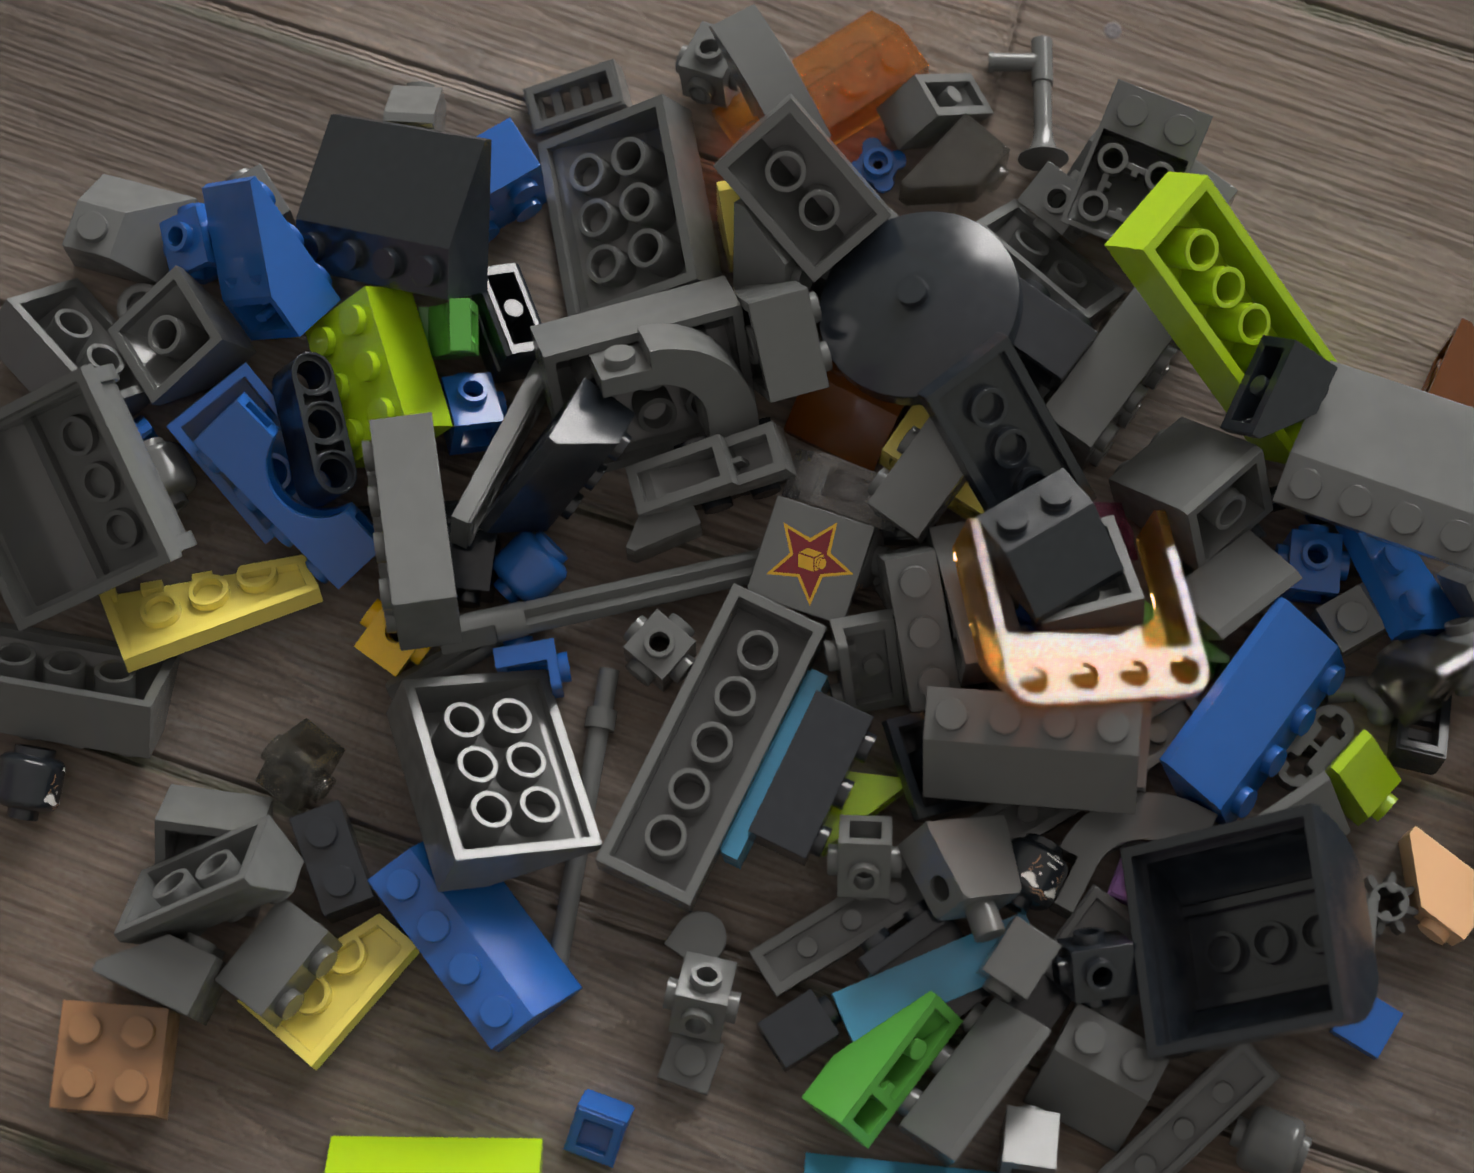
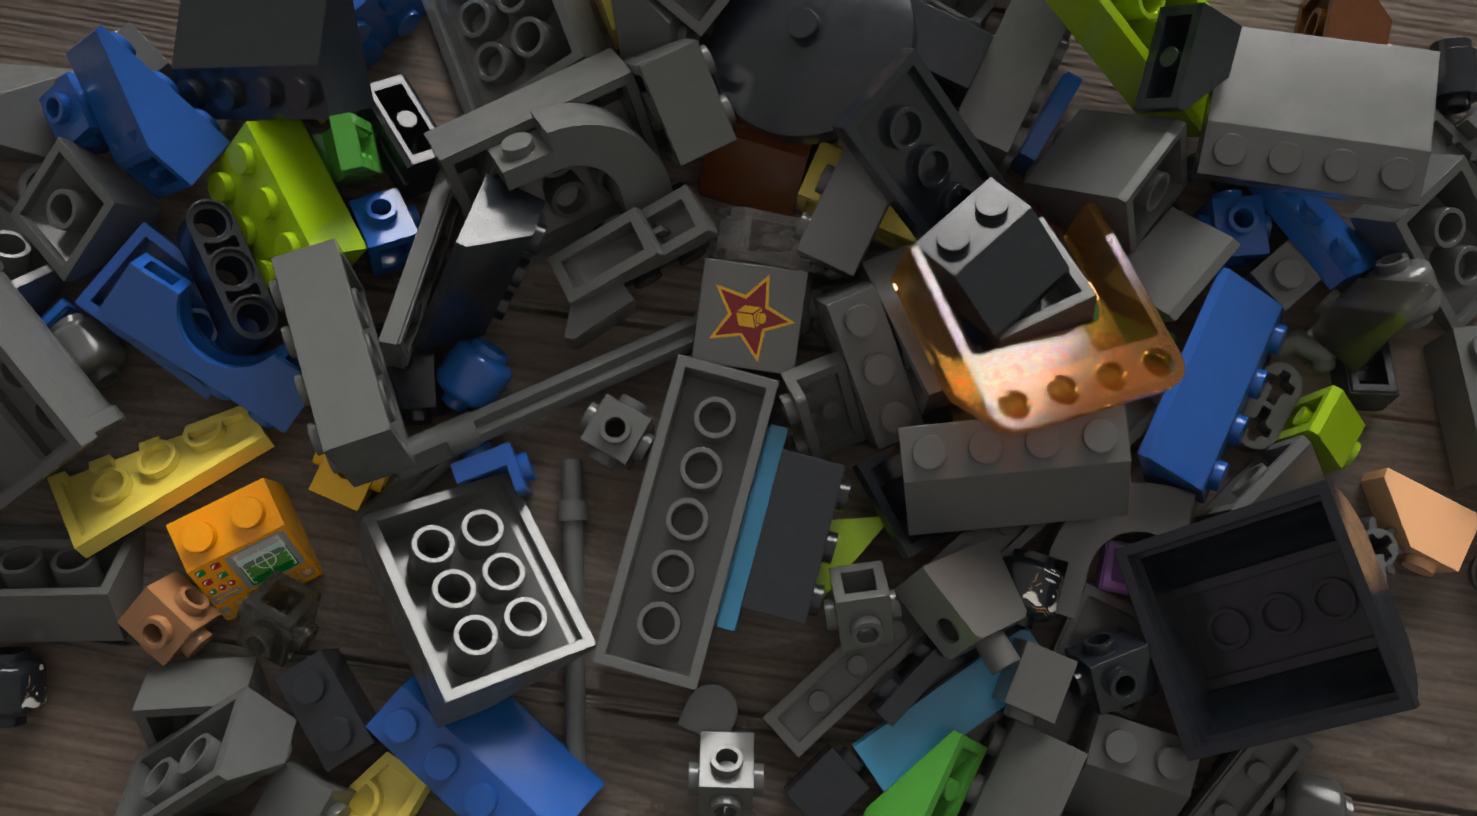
camera: 15 degrees left, 5 degrees up
none -> medium nougat brick [117,570,222,666]
none -> light orange slope [166,478,325,621]
none -> blue tile [1009,71,1083,177]

